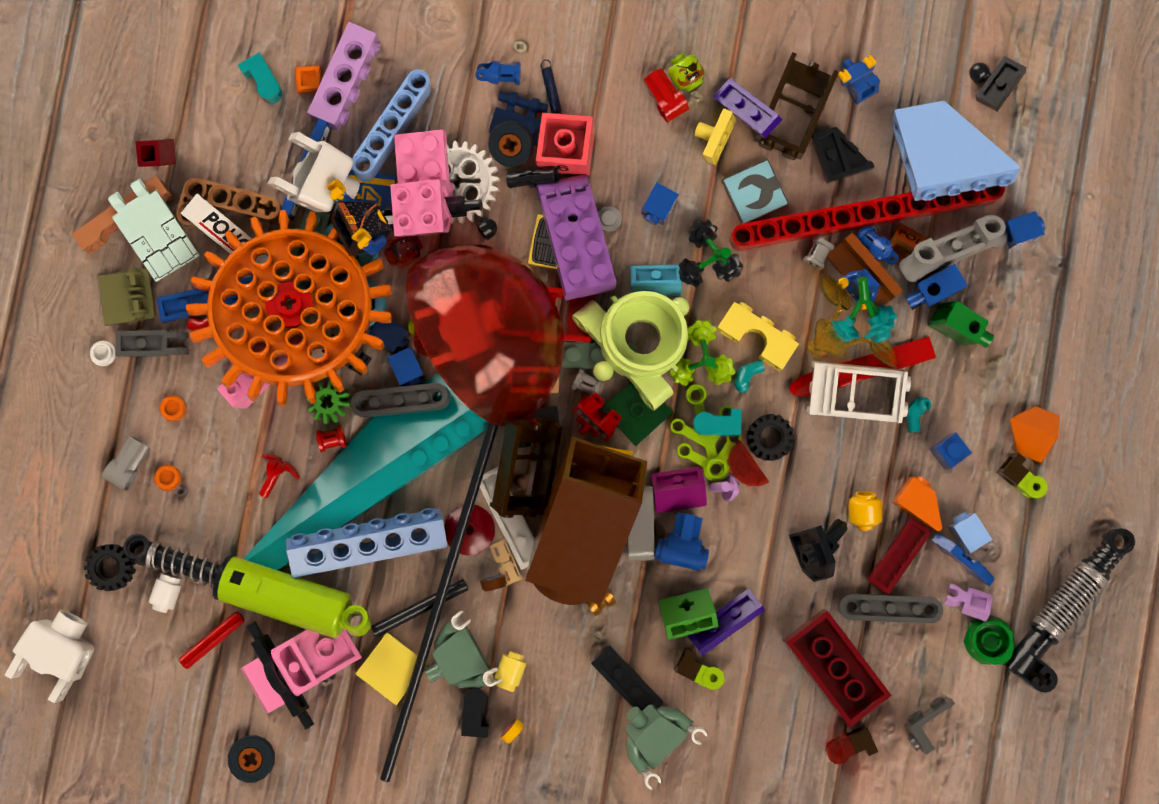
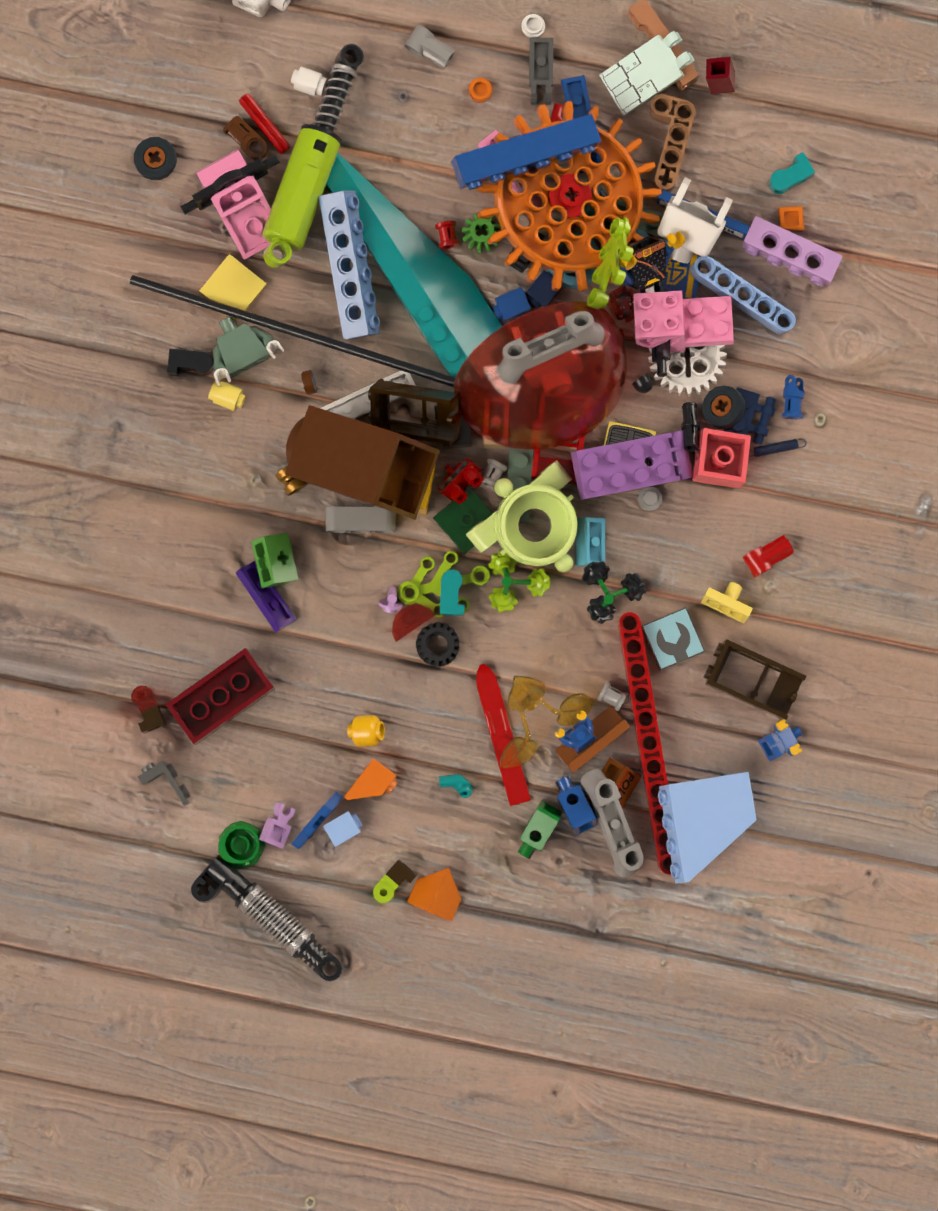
camera: 90 degrees right, 0 degrees up
black tyre [84,544,136,591] -> none
olive hinge [98,267,155,326] -> none
orange tile [154,465,181,491] -> none
white tile [180,194,268,263] -> none
red plant [259,454,300,498] -> none
dark grey plate [350,383,451,418] -> none
black piece [371,579,469,637] -> none
dark red dish [444,505,495,555] -> none
tan piece [489,539,523,586] -> none
yellow tile [500,718,524,744] -> none
black plate [591,645,664,711] -> none
sand green torso [625,705,707,790] -> none
blue brick [641,182,679,225] -> none
magenta panel [651,466,707,513] -> none
blue piece [654,513,709,571] -> none
lime head [668,52,705,92] -> none
leg [674,647,725,690] -> none
plate [713,78,782,139] -> none
light yellow arch [717,302,799,372] -> none
teal arm [733,360,765,393] -> none
black piece [789,519,848,582] -> none
white door [806,361,911,423] -> none
black wing [811,127,874,184] -> none
teal plant [831,276,898,344] -> none
dark grey plate [838,594,943,623] -> none
blue piece [856,225,899,265] -> none
dark red plate [866,517,932,595] -> none
blue brick [929,432,972,470] -> none
black plate [969,56,1026,112] -> none
blue brick [1005,211,1045,249] -> none
none -> reddish brown piece [223,116,268,160]
none -> blue brick [451,114,601,190]
none -> light grey plate [497,311,604,384]
none -> lime plant [587,217,633,309]

